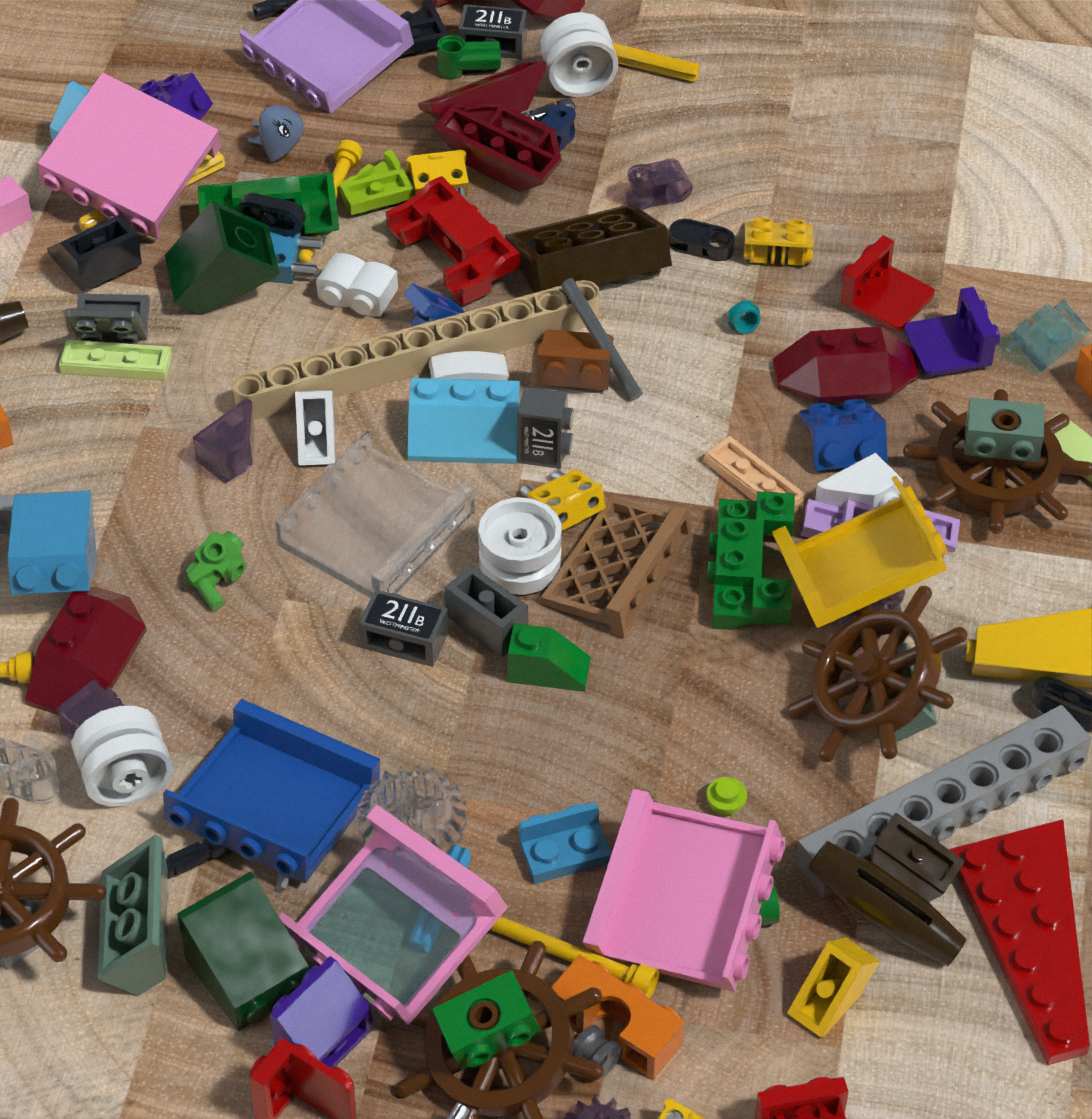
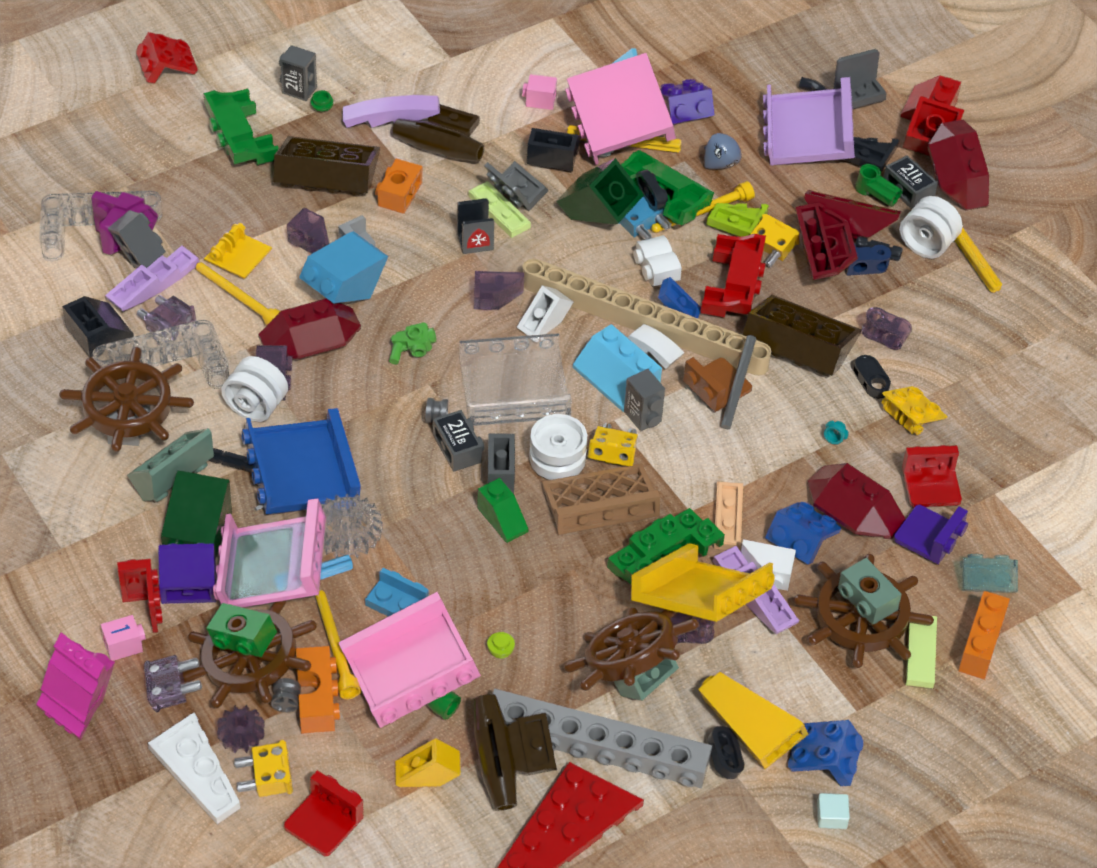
camera: 45 degrees right, 0 degrees up
none -> flat silver wheel [425,397,449,423]
none -> piece [457,198,494,254]

